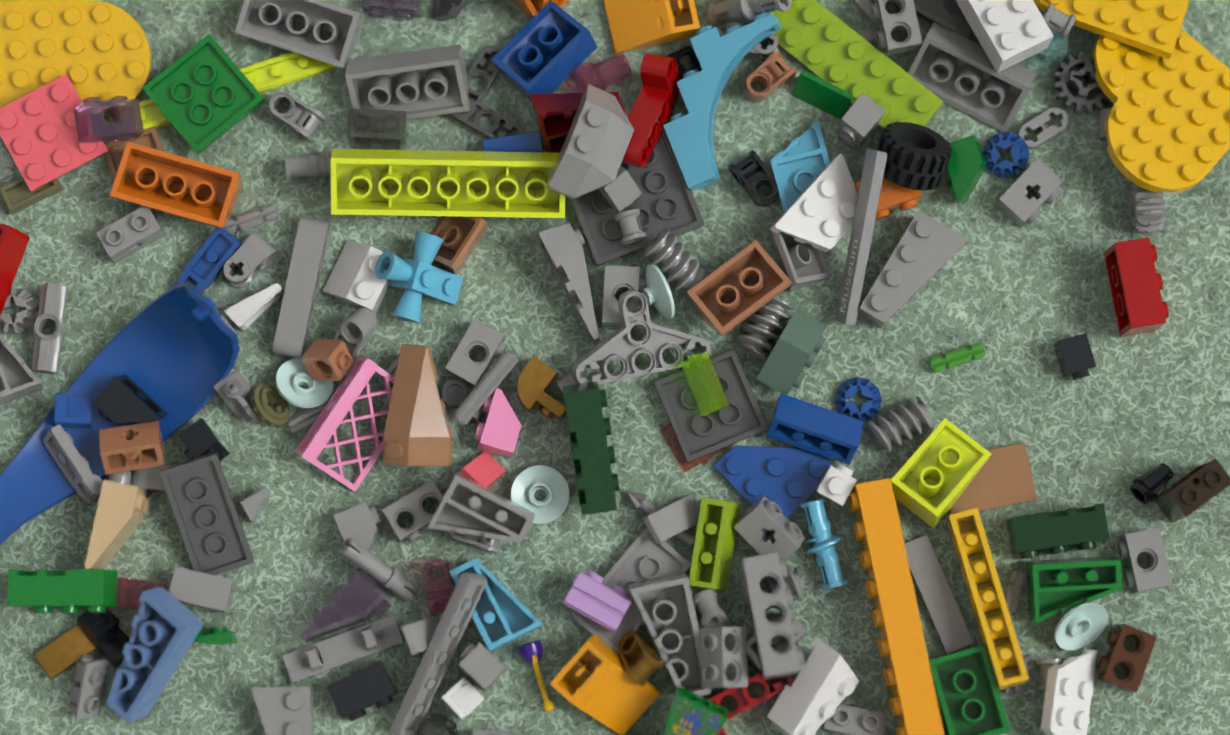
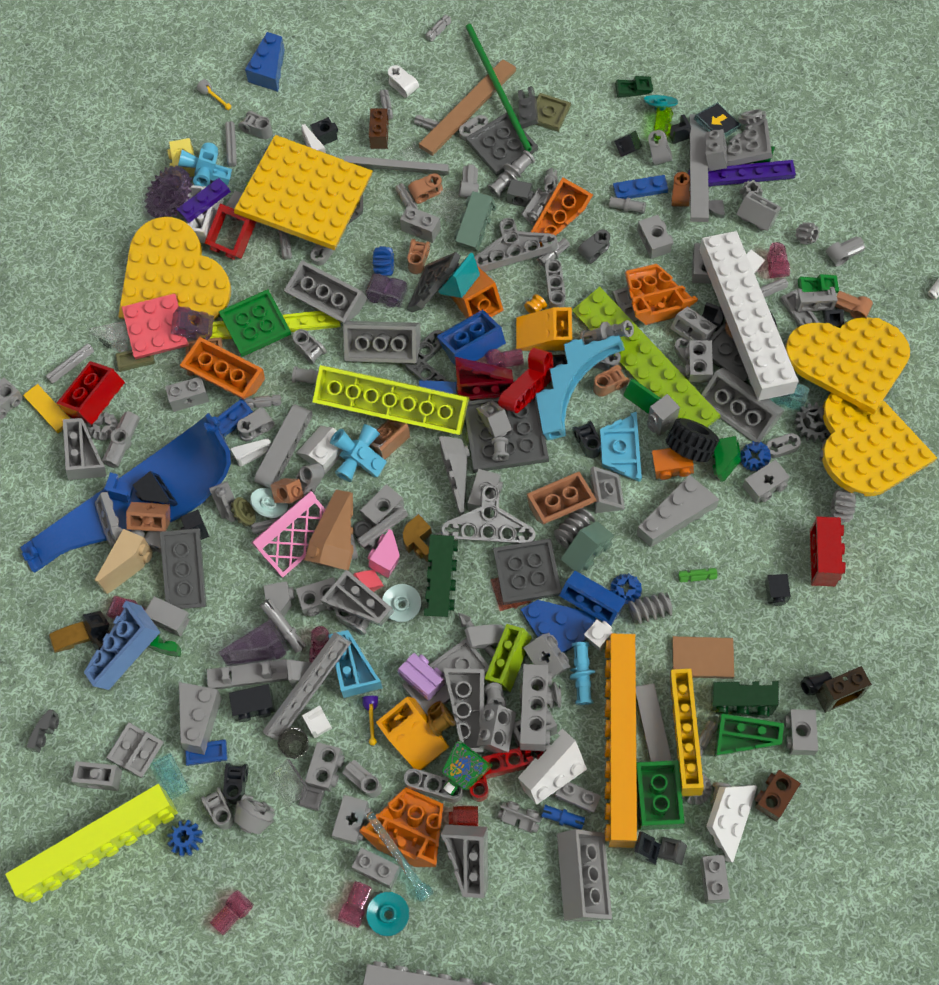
camera: 20 degrees right, 15 degrees down
green wedge [7,569,118,614] -> none
light grey hinge [69,655,108,720] -> none
light grey slope [240,487,271,523] -> none
clear smoke bracket [347,108,408,150] -> none
light grey brick [459,643,507,691] -> none
light grey wedge [547,84,634,199] -> none
light aqua dish [642,264,675,319] -> none
light grey piece [643,228,706,291] -> none
clear neon green hinge [680,352,729,417] -> none
white wing [770,153,858,252] -> none
light grey tile [835,148,887,325] -> none
neon yellow slope [891,418,992,528] -> none
light grey bush [1042,3,1076,39] -> none
light aqua dish [1054,603,1108,650] -> none

